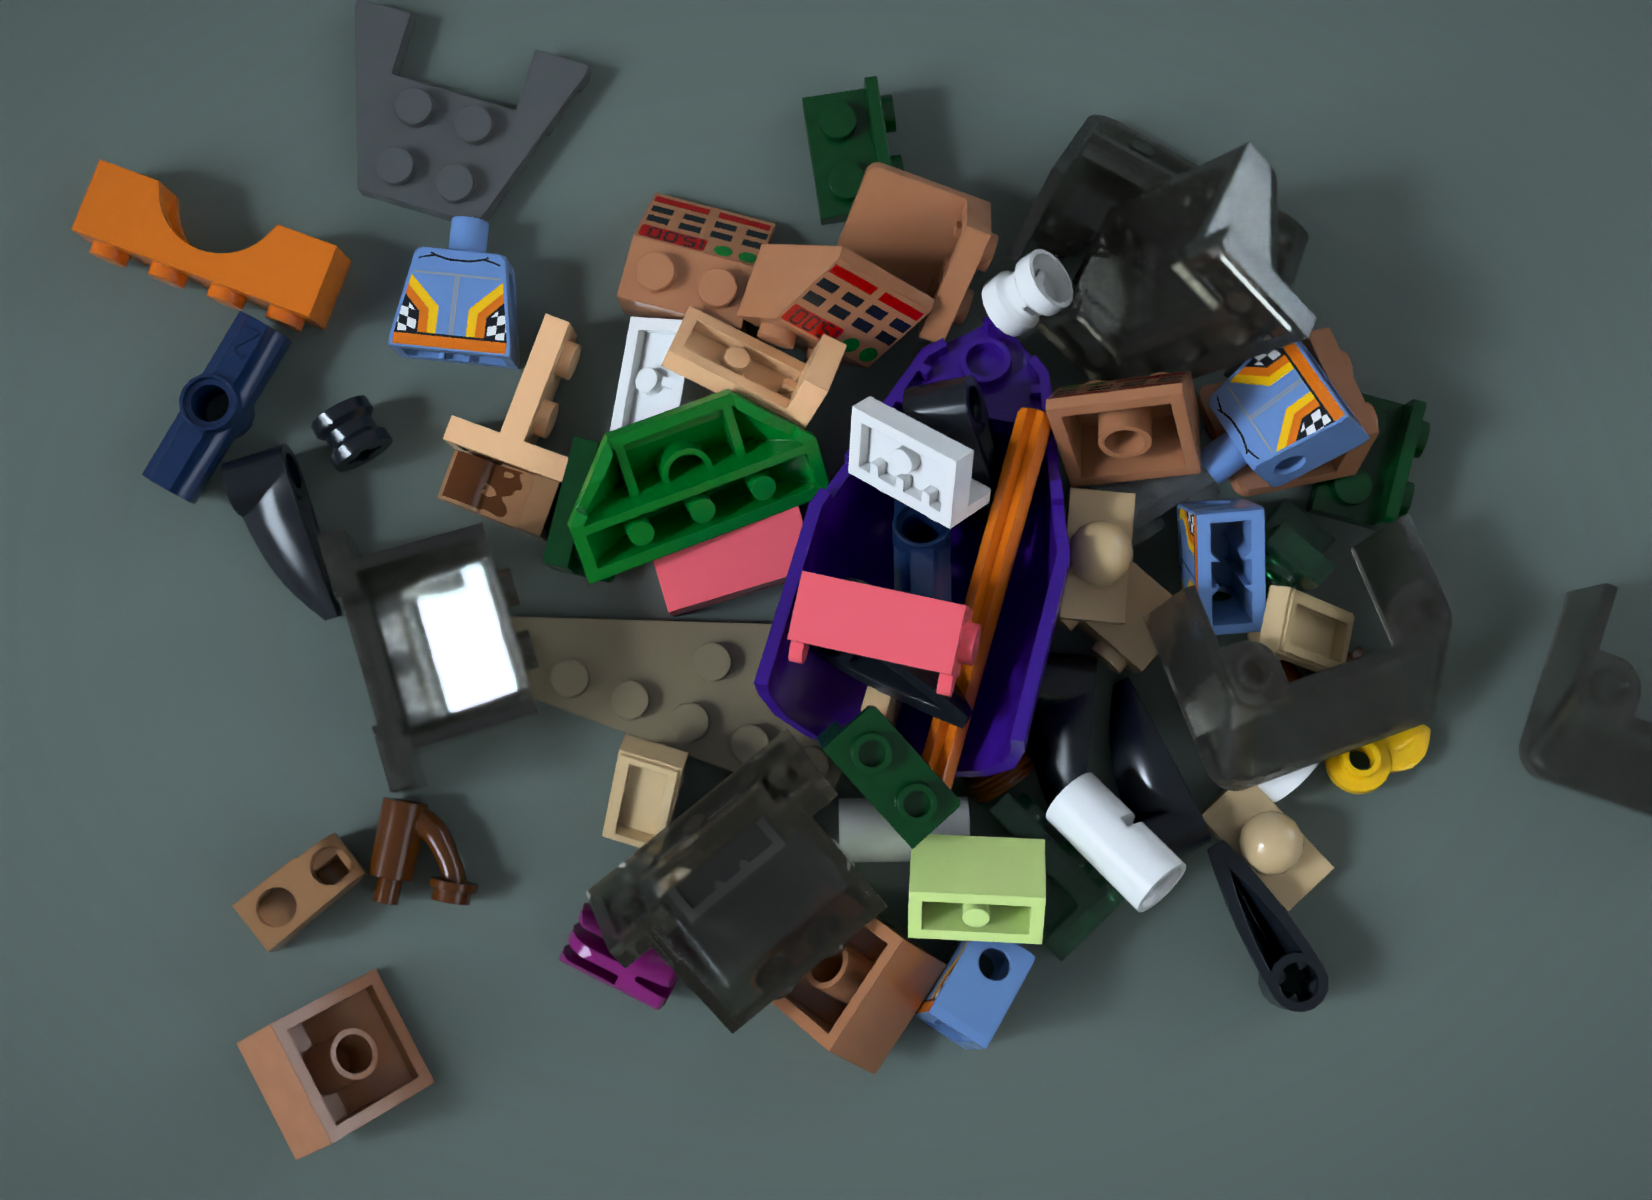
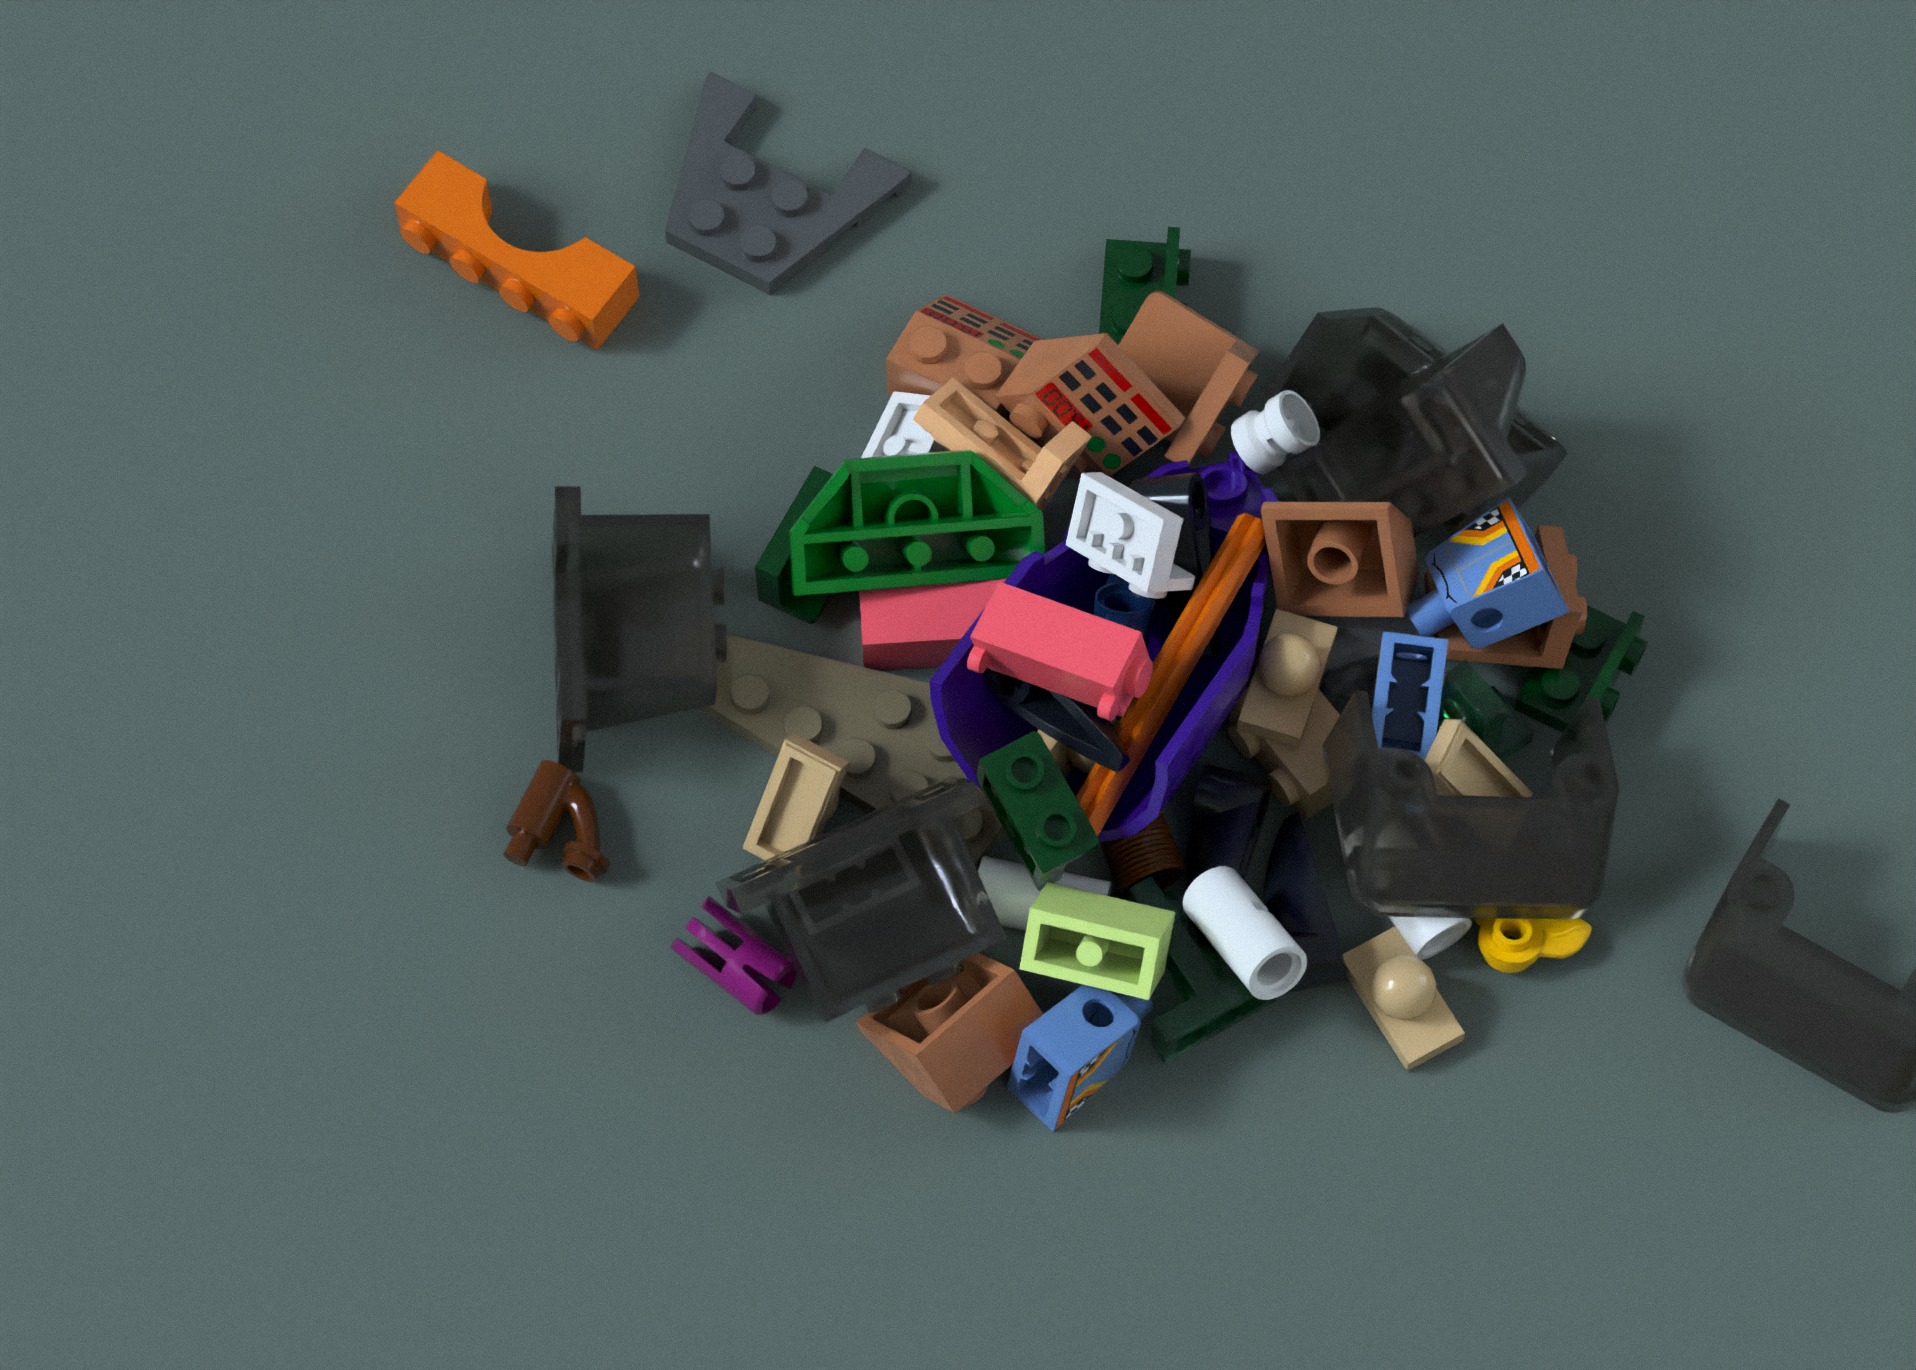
camera: 15 degrees right, 20 degrees down
dark blue piece [142,311,292,504] -> none
black piece [221,444,343,621] -> none
medium nougat leg [232,833,367,952] -> none
nougat slope [236,968,435,1160] -> none
black wheel [311,395,393,472] -> none
medium blue torso [388,216,520,369] -> none
leg [437,450,562,542] -> none
light nougat bracket [443,314,581,484] -> none
black piece [1207,840,1329,1012] -> none

